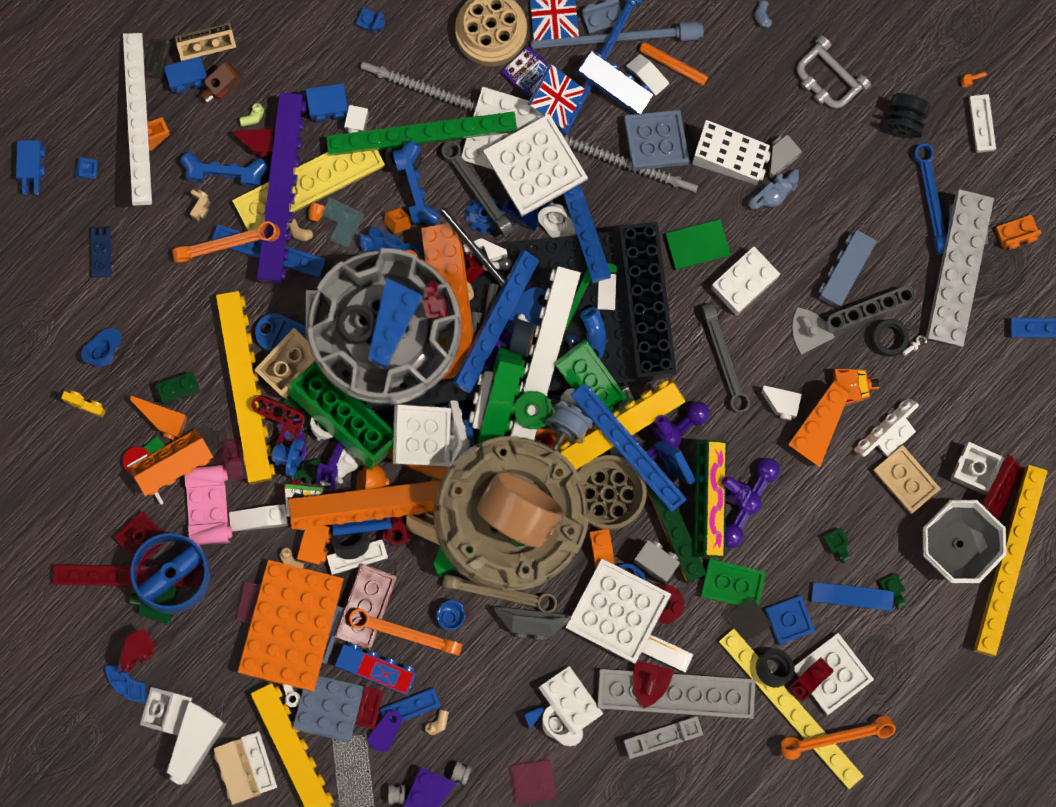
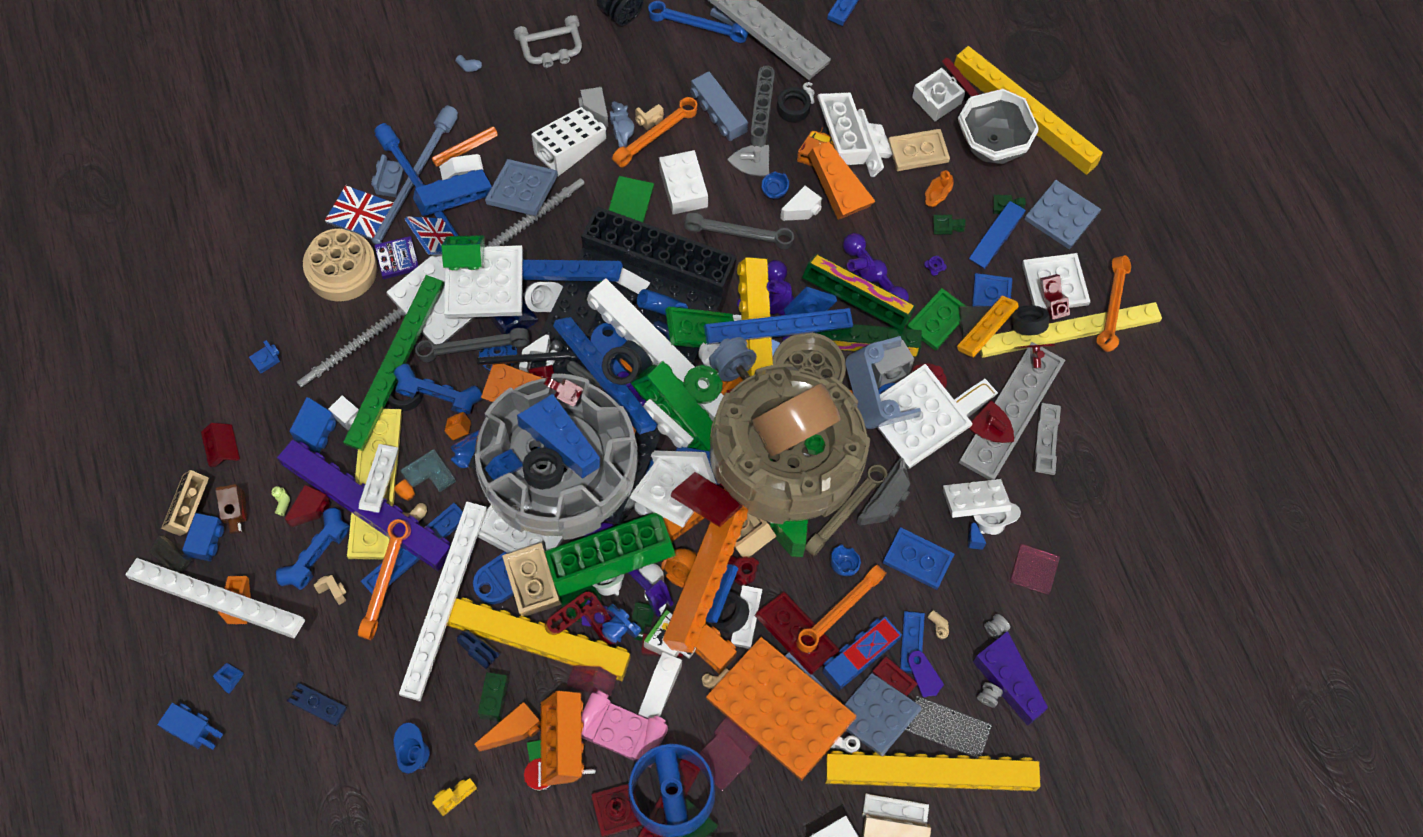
camera: 60 degrees left, 15 degrees down
none -> dark red panel [201,423,240,467]
none -> white plate [359,444,398,513]
none -> white plate [399,502,487,701]
none -> green slope [441,235,485,270]
none -> dark blue arm [457,630,500,669]
none -> blue bracket [485,449,523,480]
none -> black tyre [602,346,642,385]
none -> orange piece [612,97,697,168]
none -> tan bracket [635,104,664,130]
none -> dark red tile [671,472,743,527]
none -> clear pink tile [699,730,752,791]
none -> blue hair [761,171,789,199]
none -> white slope [817,93,872,165]
none -> sand blue windscreen [846,336,921,429]
none -> blue plate [883,527,955,590]
none -> dark purple plate [924,256,947,276]
none -> orange arm [925,170,954,208]
none -> light orange plate [957,295,1019,358]
none -> dark red shield [1014,344,1055,368]
none -> sand blue plate [1024,180,1101,250]

